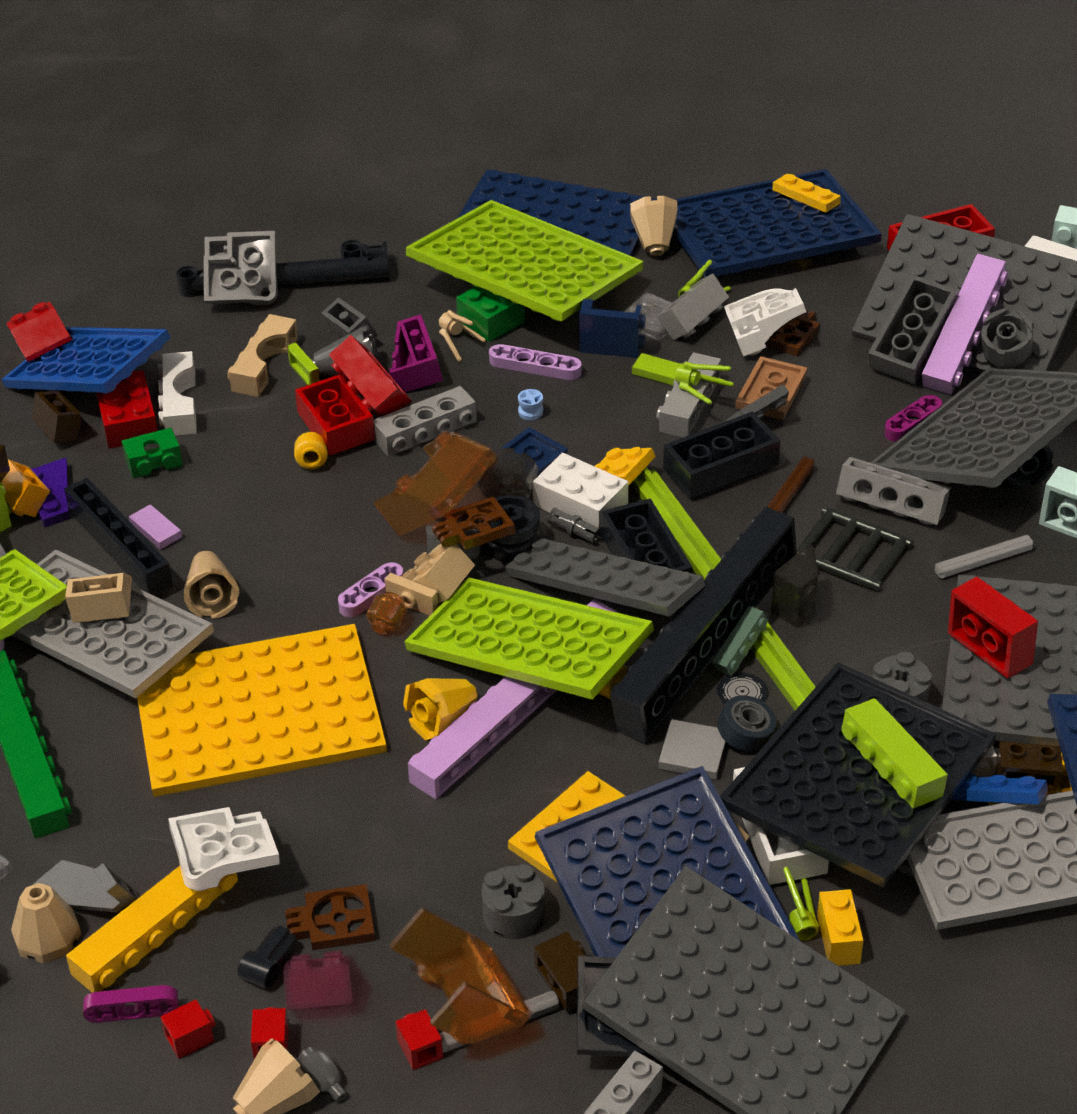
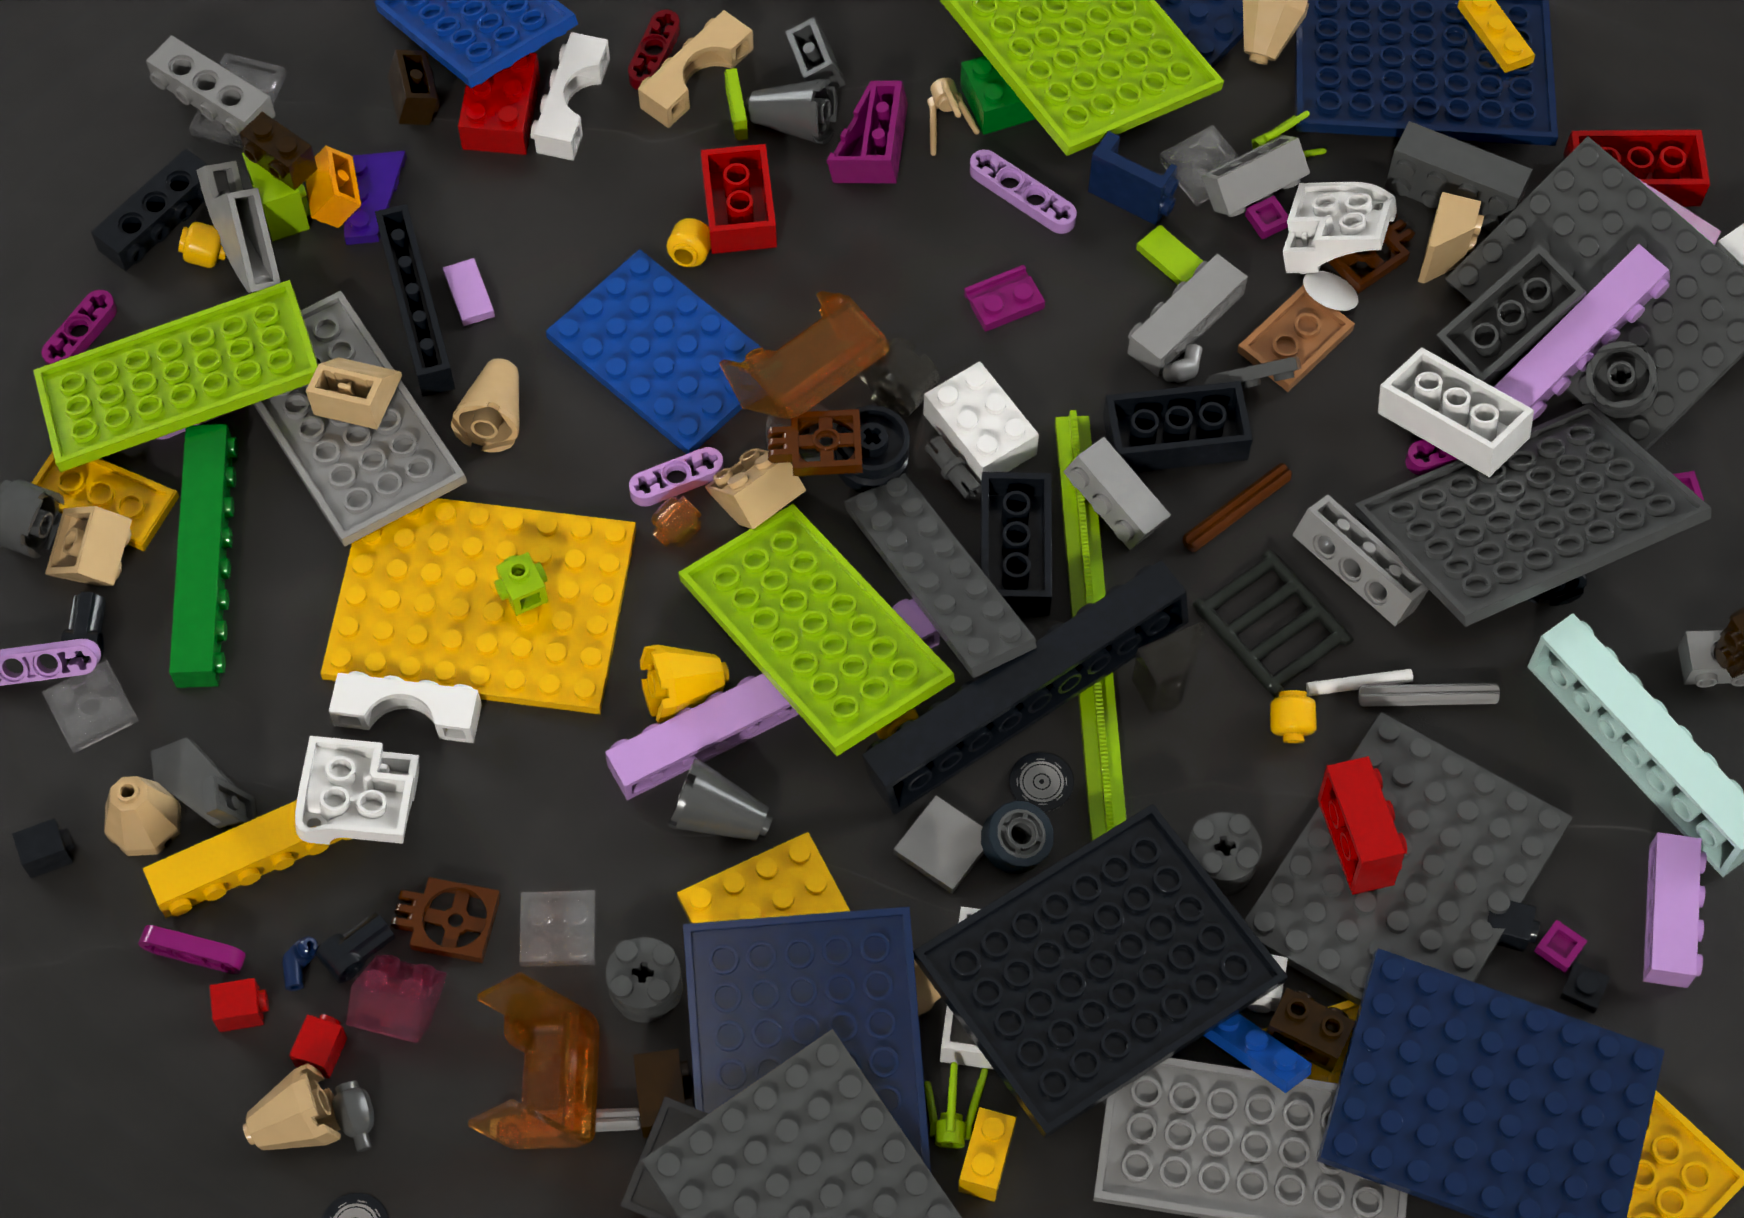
camera: 20 degrees right, 20 degrees up
green brick [122,428,183,479] -> none
red brick [329,335,412,417] -> none
light grey brick [374,386,477,457] -> none
tan plate [385,573,439,616] -> none
red brick [395,1009,443,1070] -> none
dark blue plate [495,427,568,482] -> none
light blue wheel [518,389,543,421] -> none
yellow plate [595,447,656,486] -> none
lime plant [675,361,734,405] -> none
sand green piece [712,606,768,677] -> none
lime brick [842,698,948,809] -> none
none -> dark blue arm [282,936,319,991]
none -> white arch [329,671,482,743]
none -> lime brick [494,552,548,616]
none -> clear plate [519,890,596,967]
none -> blue plate [546,249,783,454]
none -> dark red beam [628,10,680,90]
none -> dark grey cone [668,758,773,841]
none -> magenta plate [964,265,1045,332]
none -> light grey brick [1063,437,1171,550]
none -> light grey arm [1163,344,1202,383]
none -> magenta plate [1245,196,1289,239]
none -> yellow head [1270,690,1317,743]
none -> white sticker [1303,271,1358,311]
none -> white bar [1306,668,1413,696]
none -> white brick [1378,347,1534,477]
none -> dark grey brick [1384,121,1533,232]
none -> tan slope [1418,192,1484,283]

